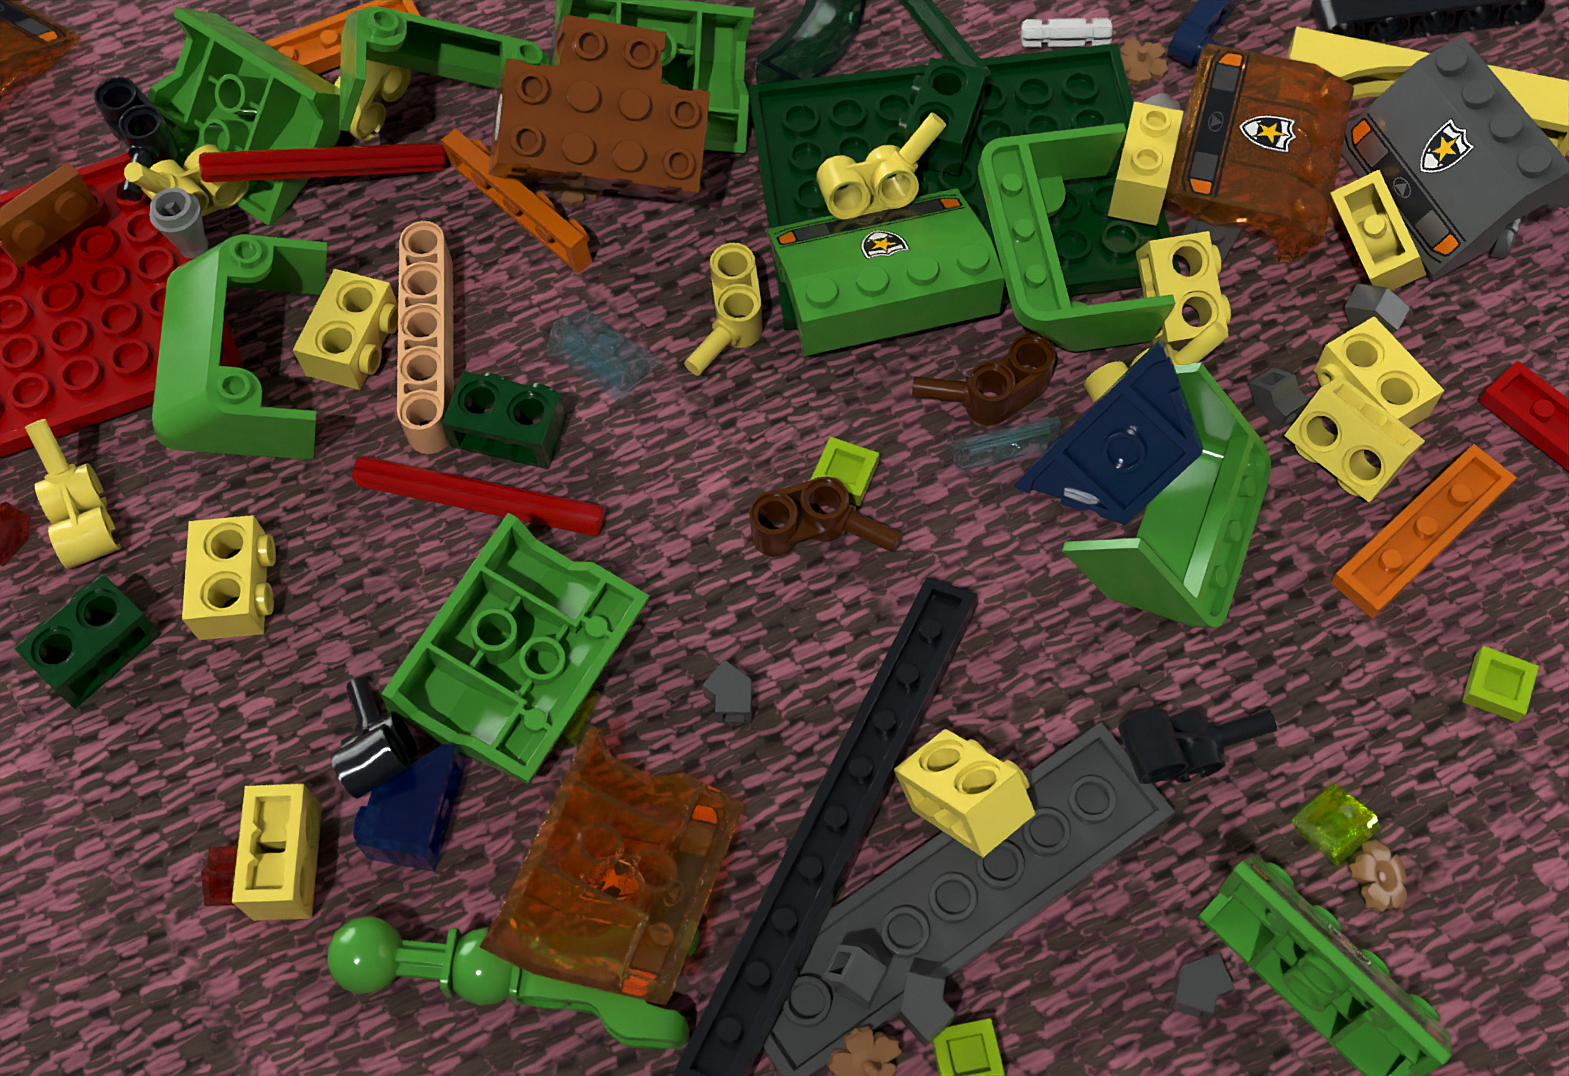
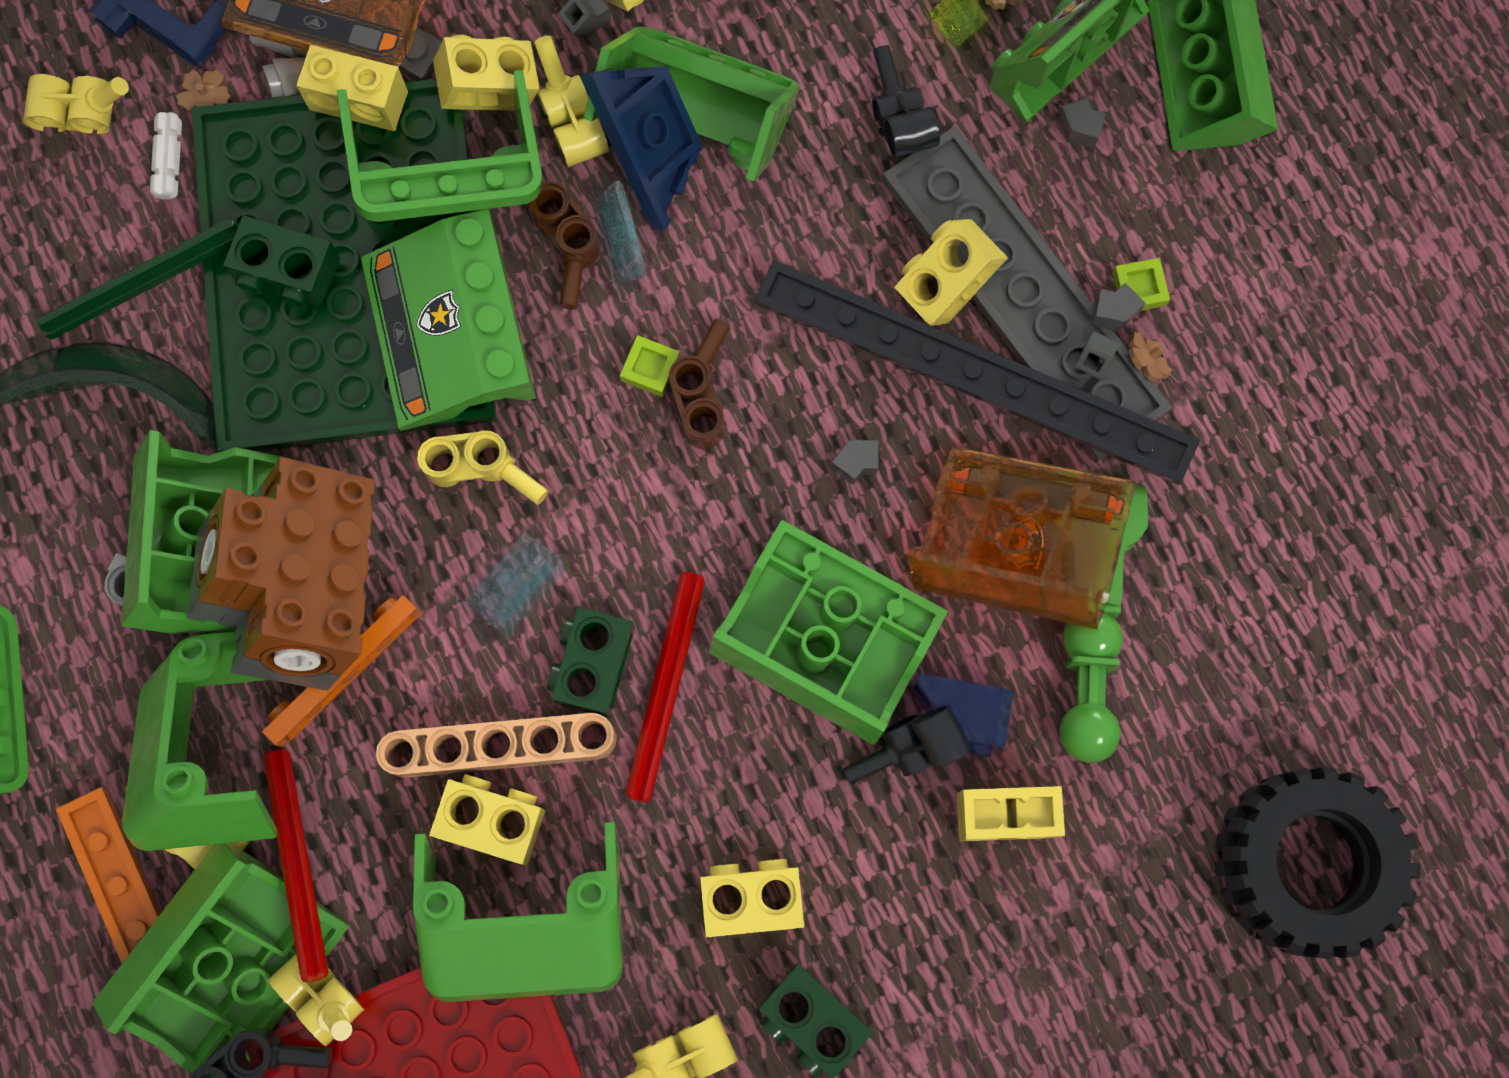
camera: 95 degrees left, 15 degrees up
light grey cone [150,188,209,258] -> none
clear red piece [201,846,238,907] -> none
light yellow beam [816,112,946,220] -> none

